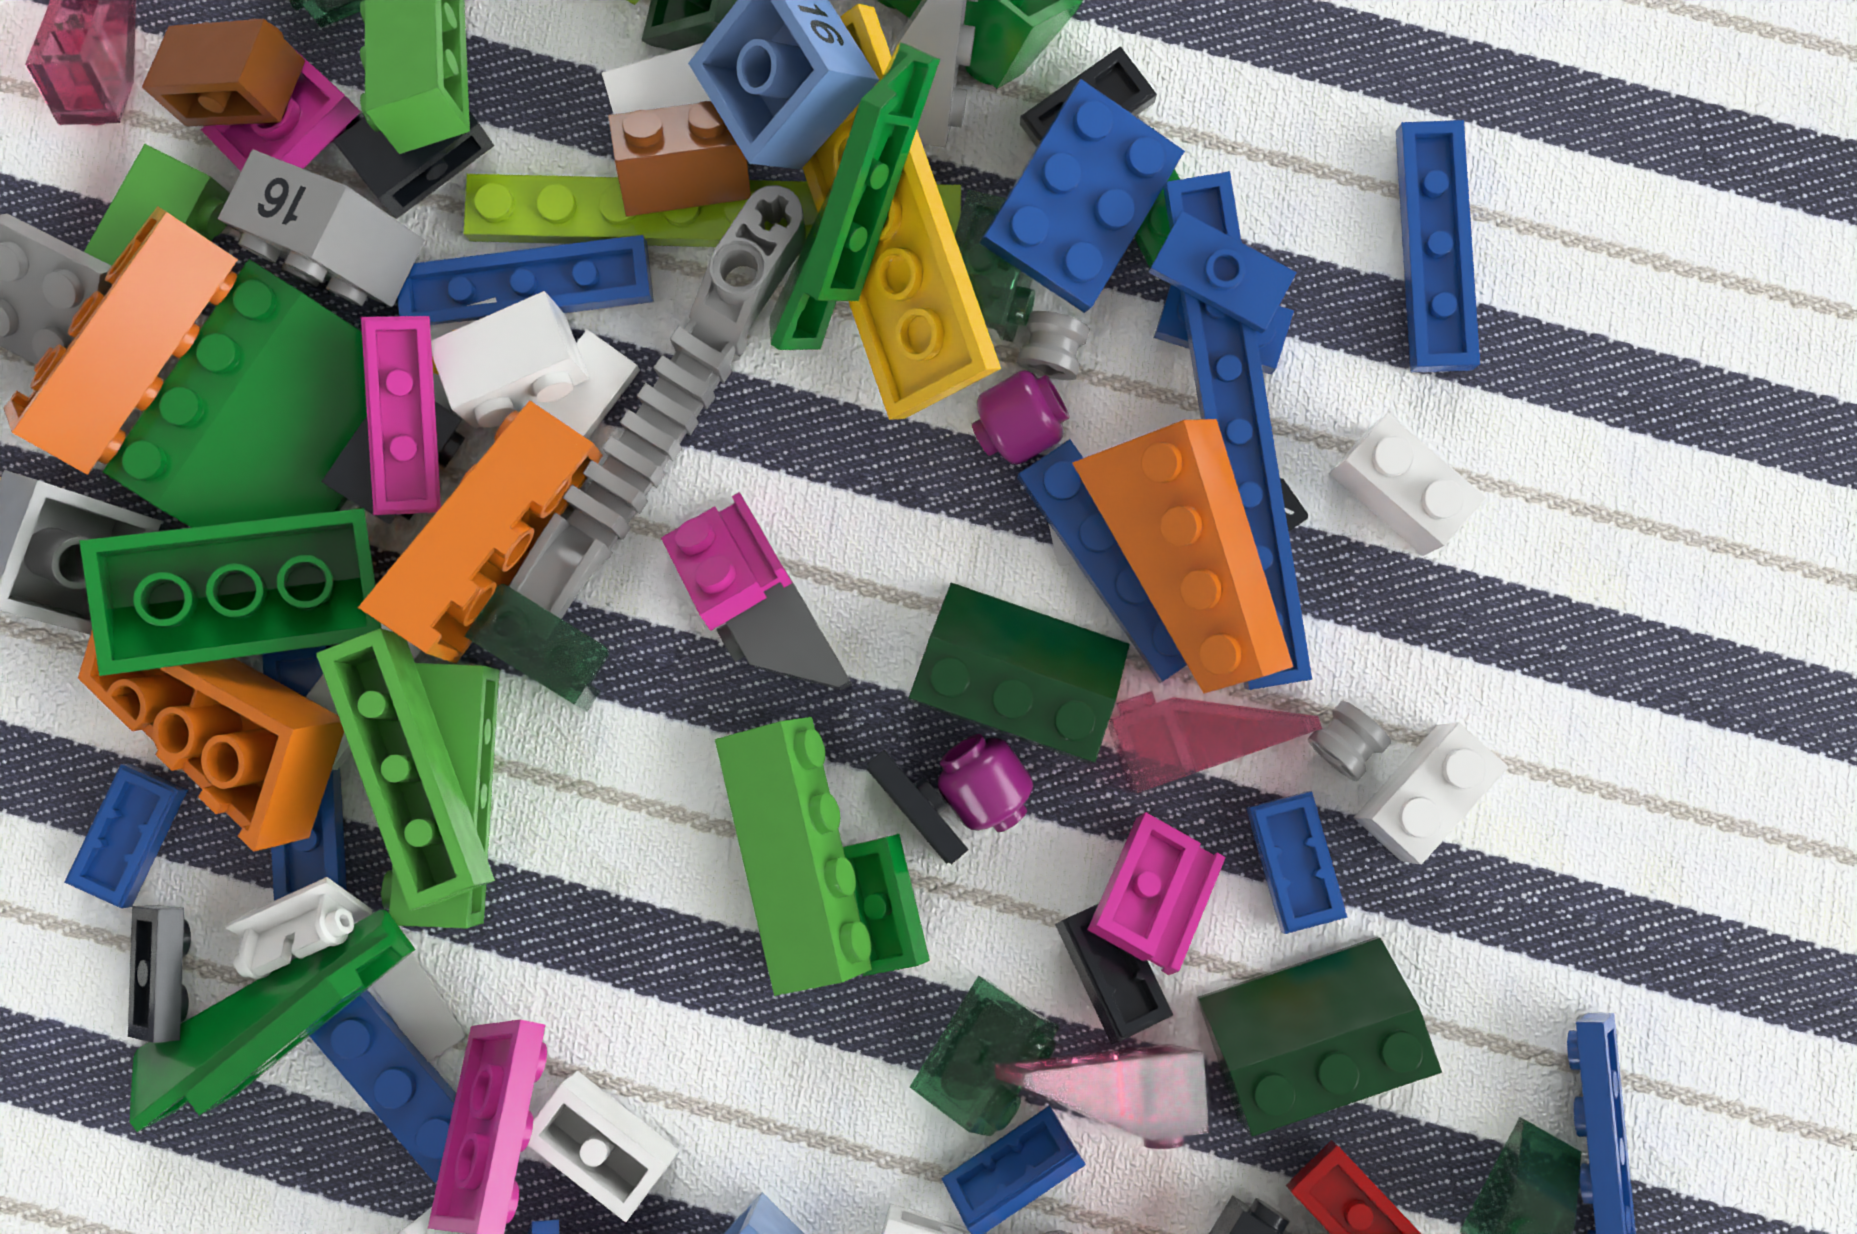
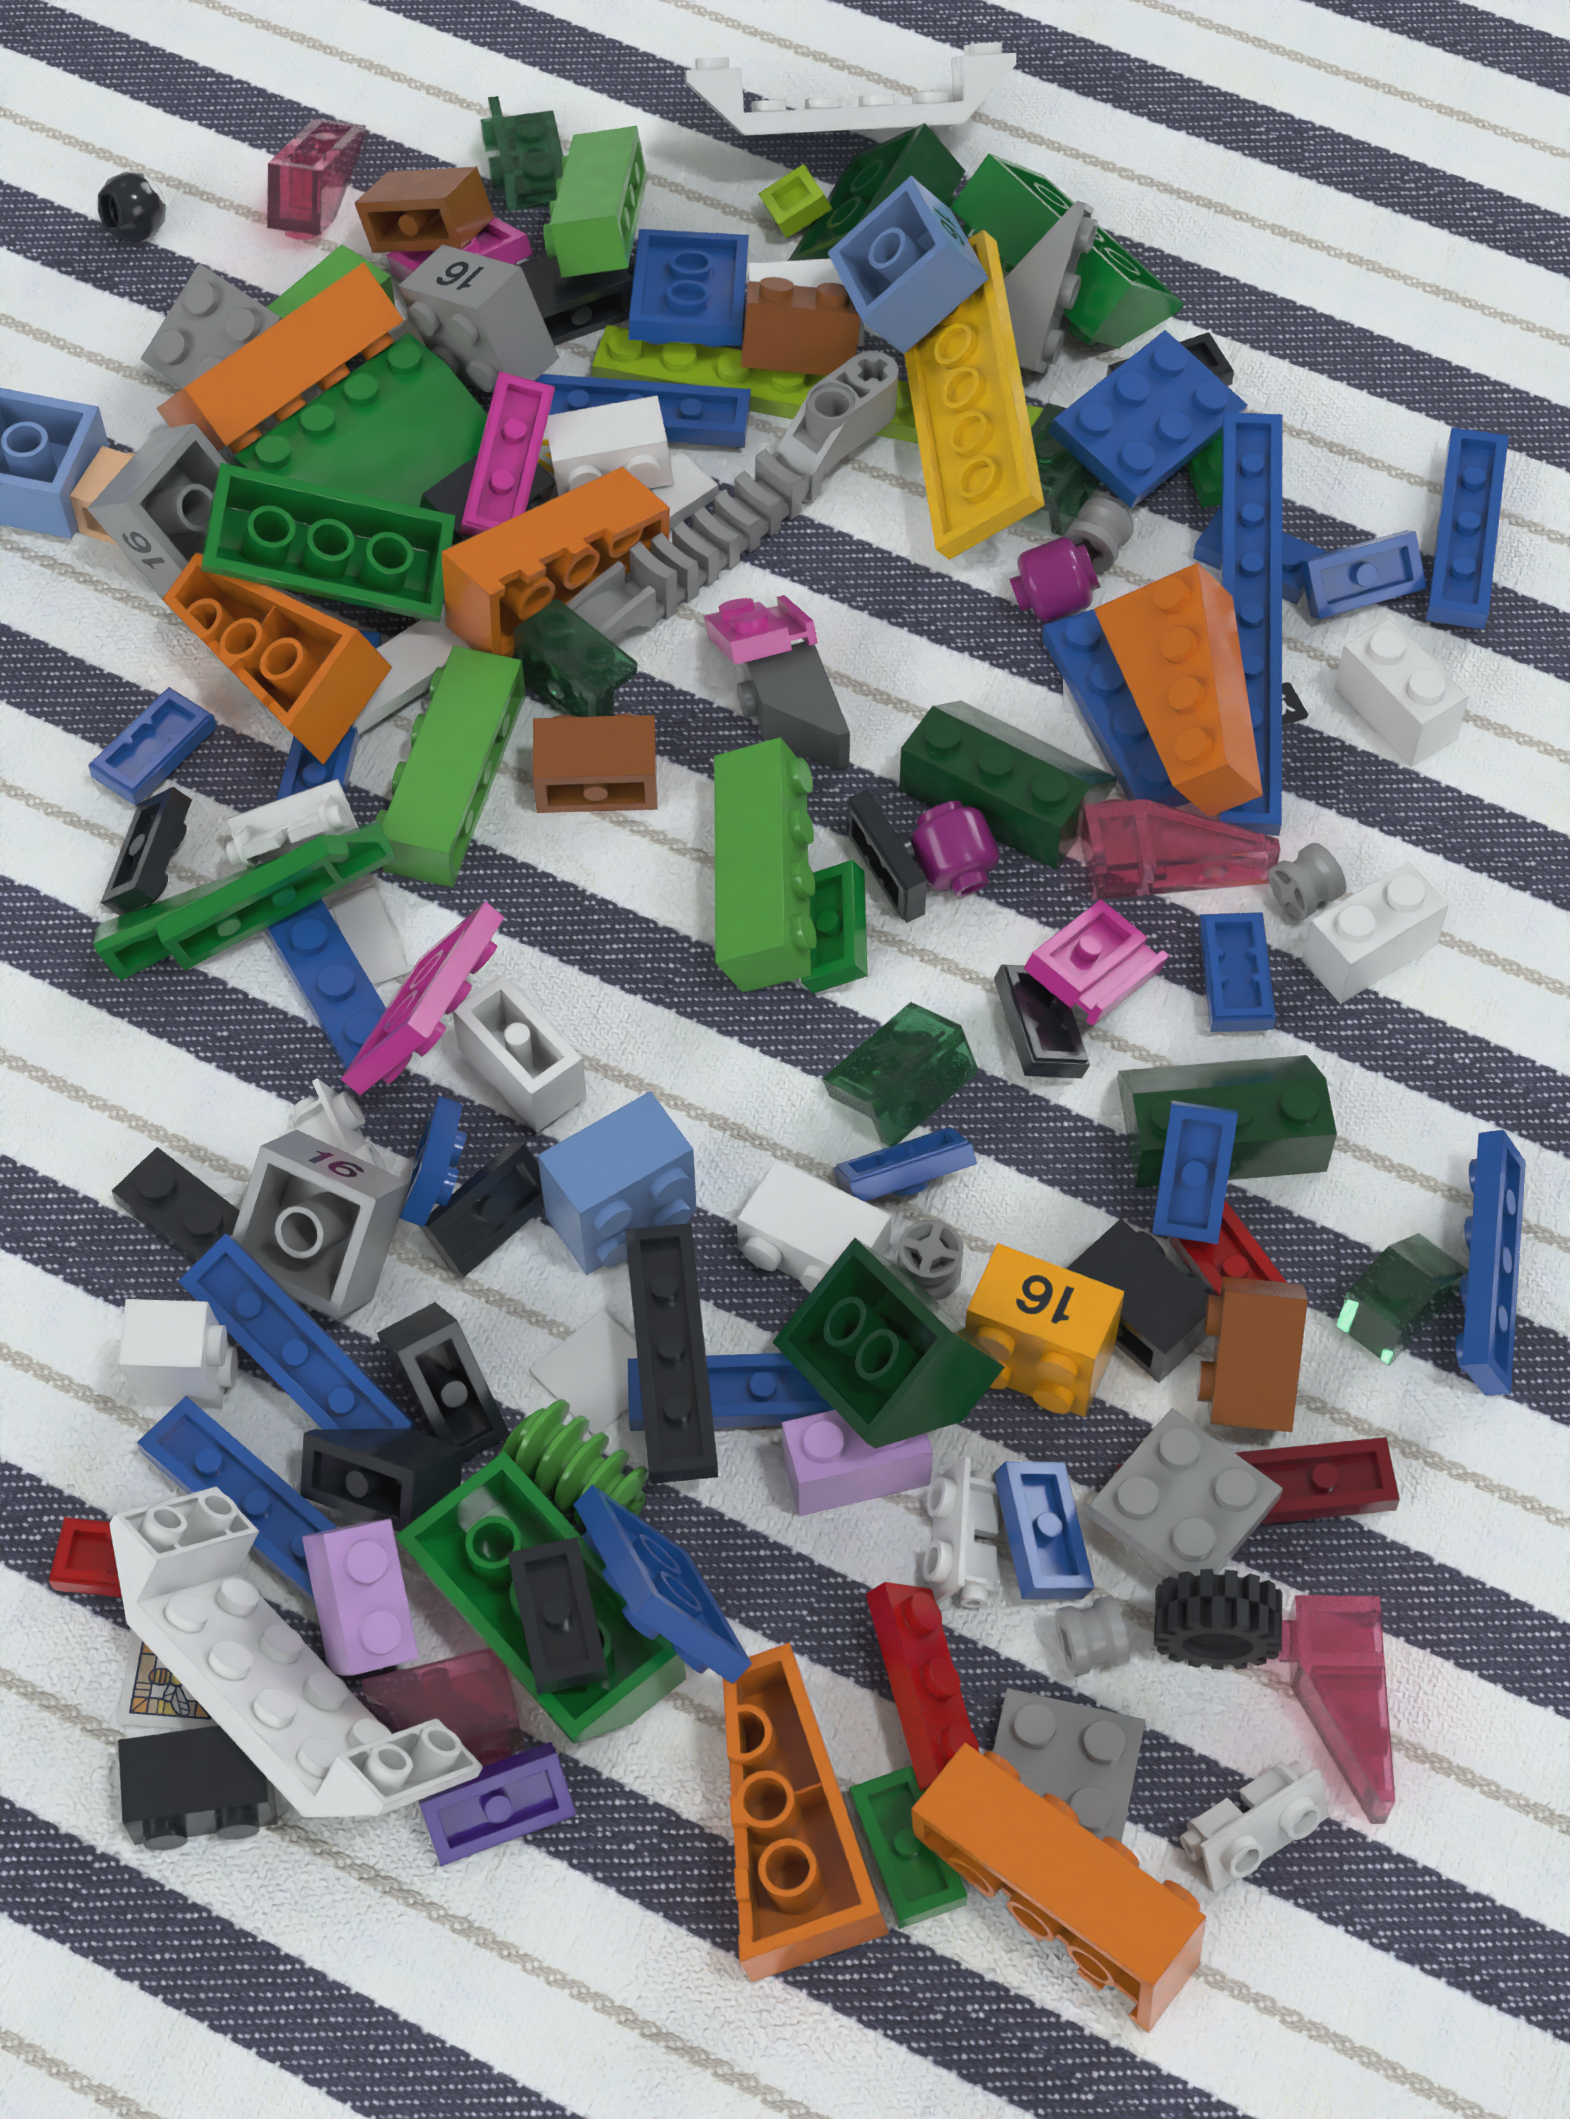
camera: 10 degrees right, 25 degrees down
bright green brick [316,628,495,911] -> none
green wedge [769,42,940,350] -> none
clear pink slope [995,1044,1209,1149] -> none
blue plate [1148,211,1297,334] -> none
none -> dark orange brick [533,713,658,813]
none -> blue plate [629,229,749,348]
none -> blue plate [1152,1101,1238,1244]
none -> plate [1299,530,1427,619]

